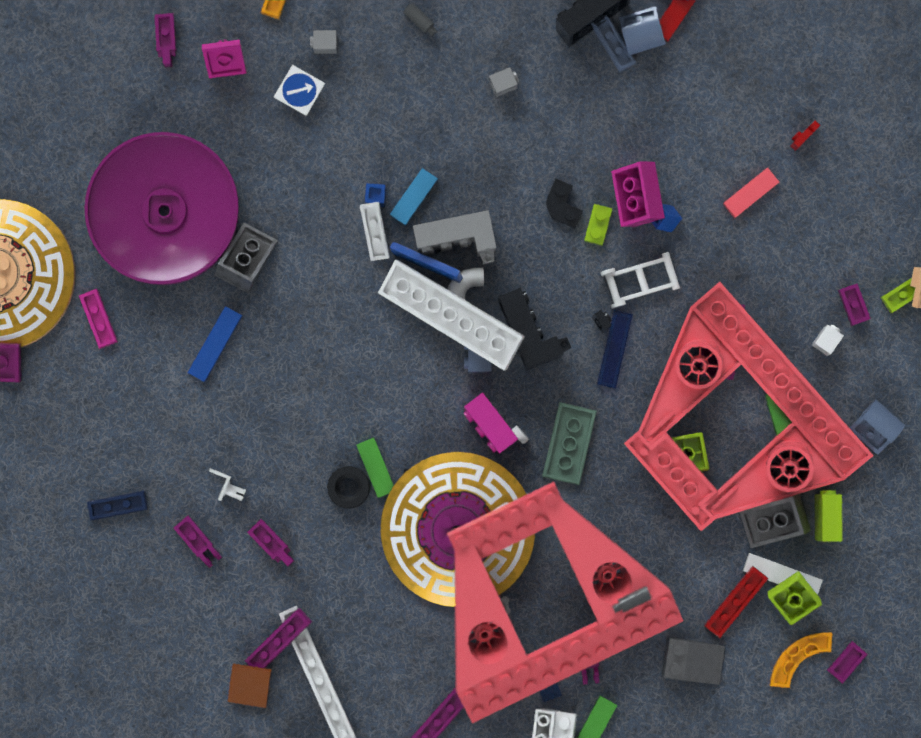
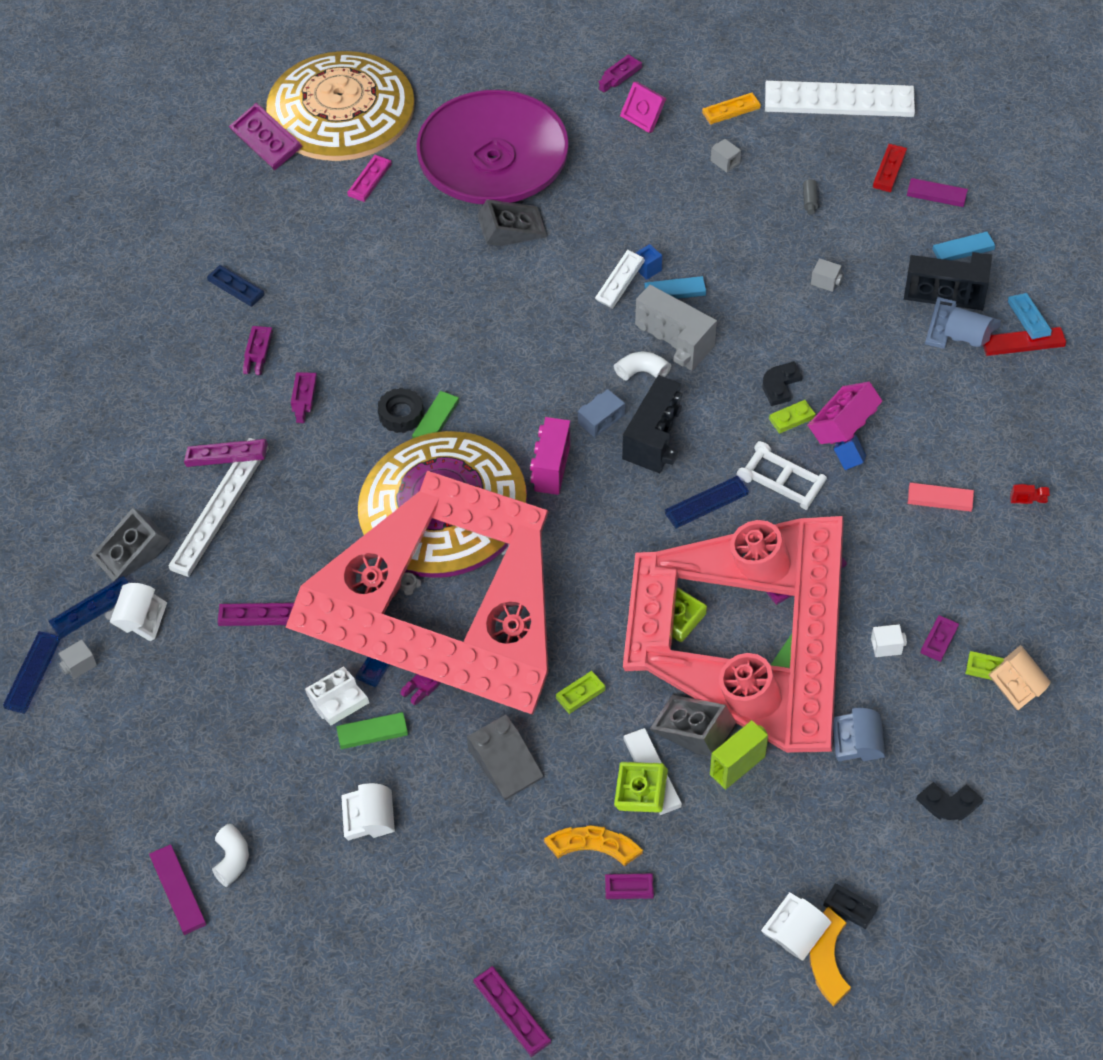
camera: 50 degrees right, 30 degrees down
blue tile [188,306,242,382] -> none
white bracket [209,468,246,501] -> none
dark orange tile [228,663,272,708] -> none
piece [274,65,325,116] -> none
white plate [378,260,525,370] -> none
blue tile [390,242,463,283] -> none
white tile [512,425,529,444] -> none
sand green tile [542,402,597,486] -> none
black plate [592,310,612,333] -> none
dark grey cylinder [612,586,652,613] -> none
red tile [704,565,769,638] -> none
none -> lime plate [556,671,605,714]

